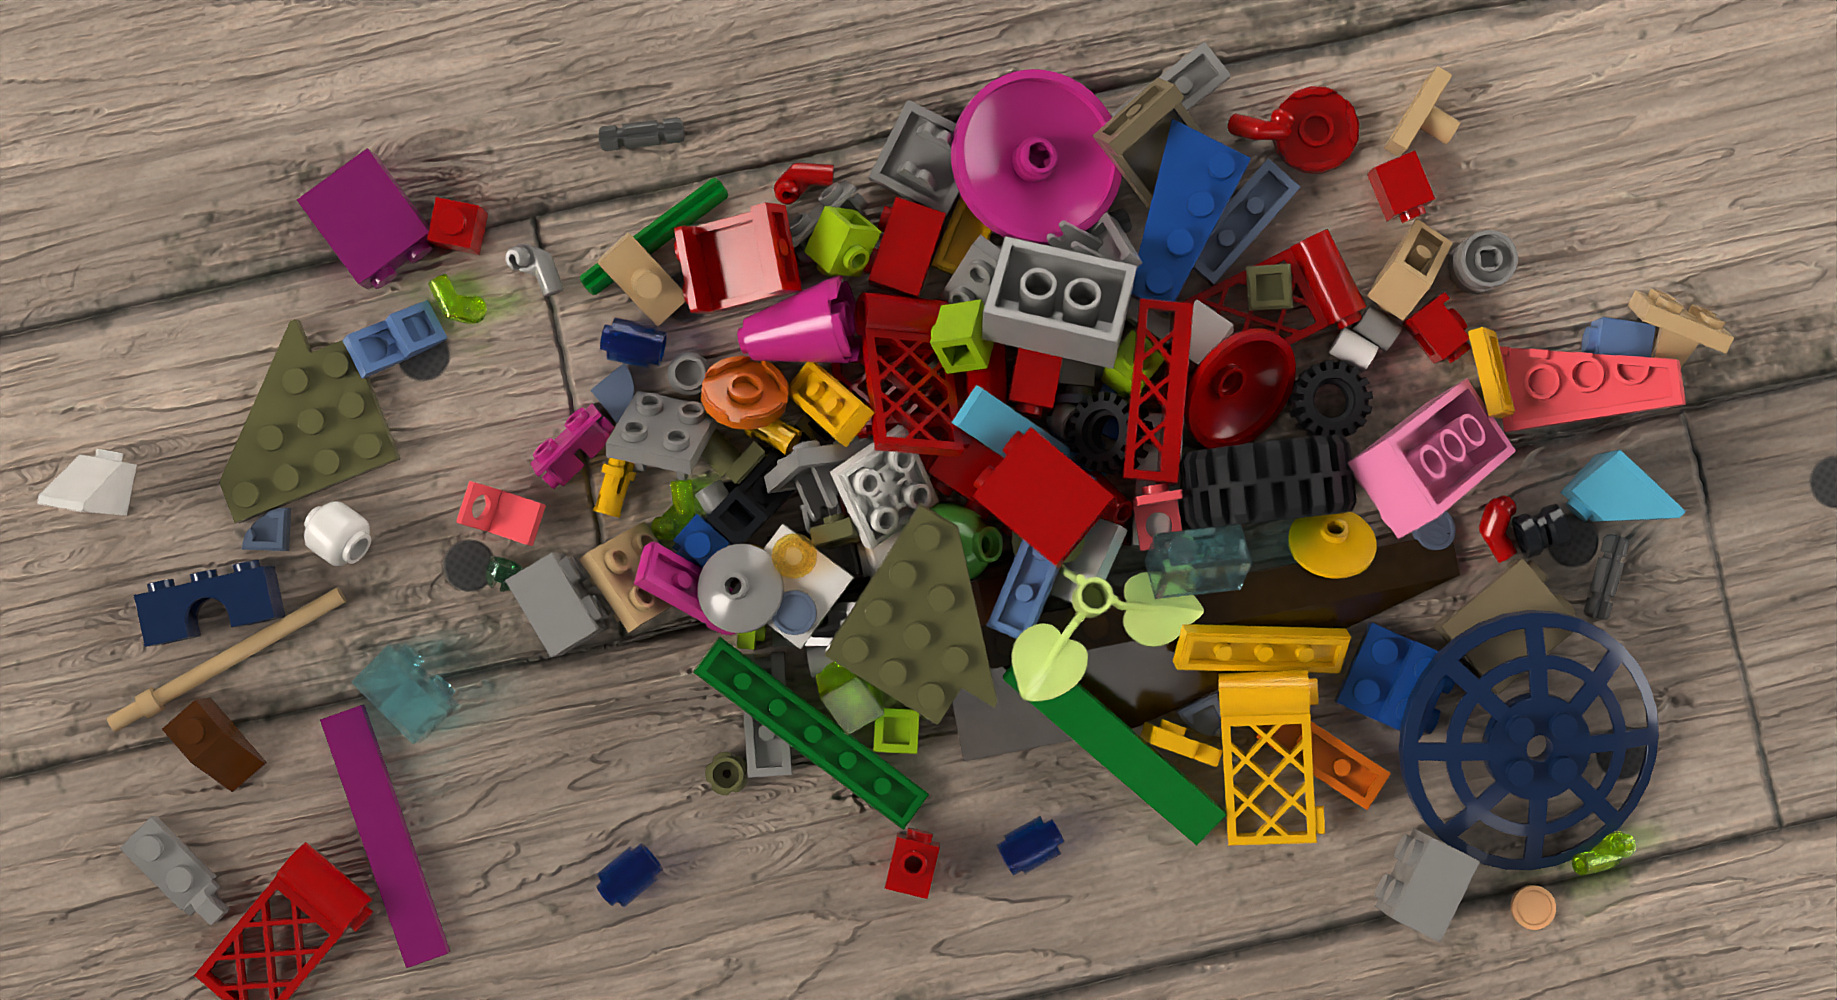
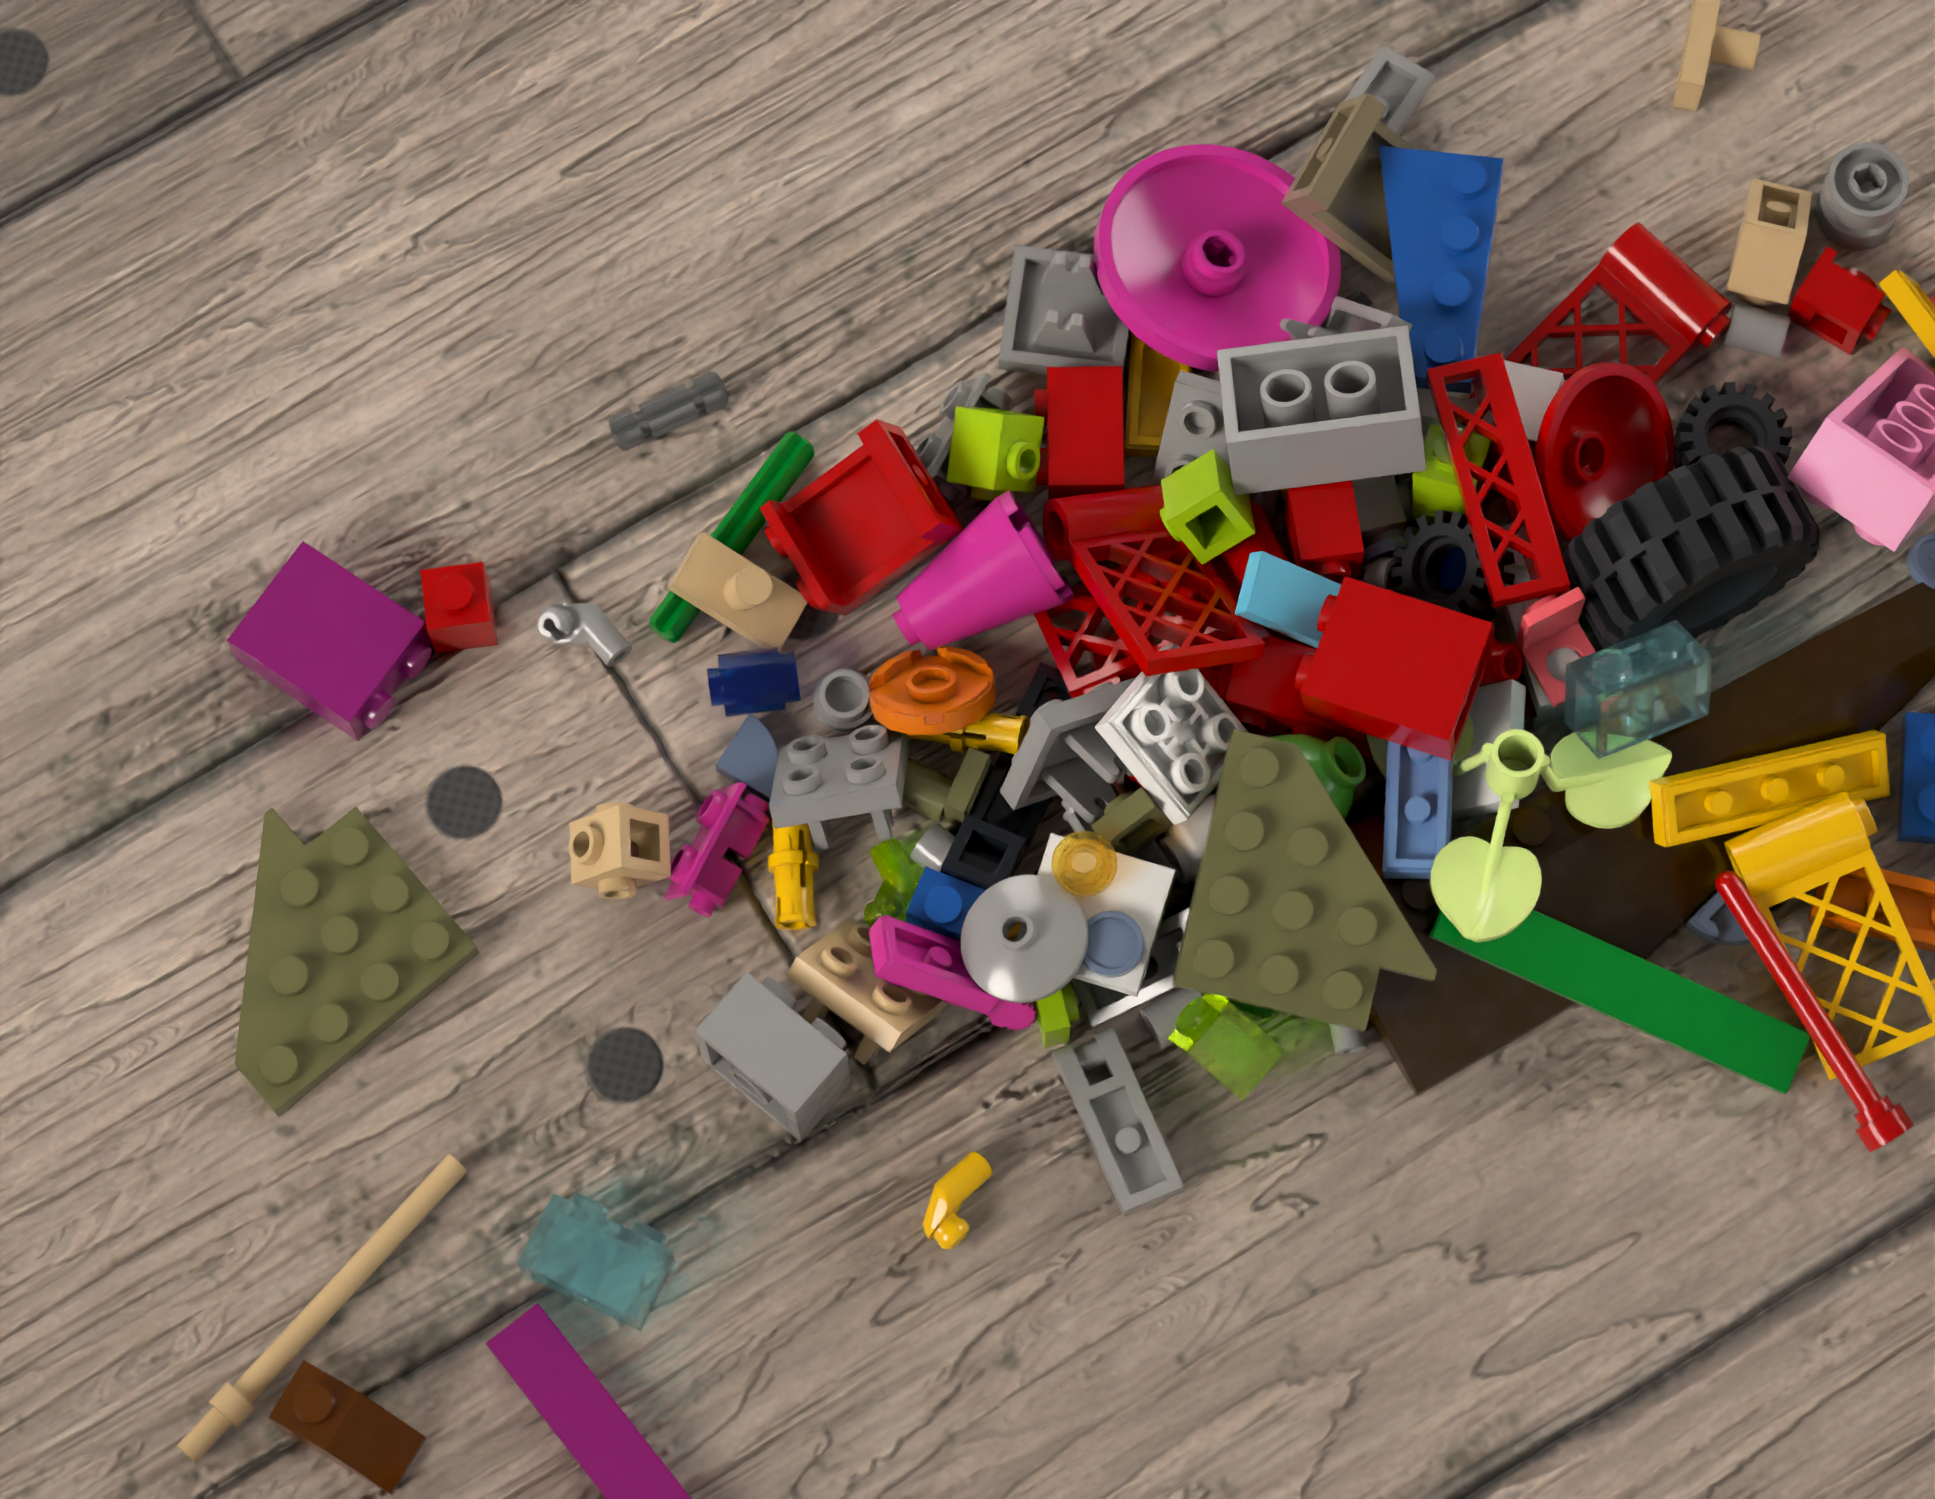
camera: 20 degrees left, 15 degrees down
white slope [37,449,137,516] -> none
dark blue arch [134,559,285,647] -> none
sand blue tile [242,508,291,551] -> none
white head [304,501,371,566] -> none
medium blue slope [342,300,447,379] -> none
clear neon green arm [428,274,487,325] -> none
coral bracket [456,481,546,546] -> none
clear green hinge [485,556,524,592] -> none
clear blue brick [596,843,663,907] -> none
green tile [693,637,929,830] -> none
olive plate [705,752,747,795] -> none
red arm [774,162,834,205] -> none
yellow tile [788,362,875,447] -> none
lime plate [873,707,919,754] -> none
red brick [884,828,940,899] -> none
clear blue brick [997,815,1065,876] -> none
yellow plate [1140,719,1223,767] -> none
sand blue plate [1193,158,1301,286] -> none
red arm [1227,109,1295,141] -> none
olive tile [1246,264,1293,311] -> none
red tile [1272,86,1360,174] -> none
yellow dish [1288,512,1377,579] -> none
white hinge [1329,327,1379,373] -> none
red brick [1367,150,1436,224] -> none
none -> tan brick [569,802,671,900]
none -> yellow arm [922,1152,992,1250]
none -> red piece [1715,871,1914,1153]

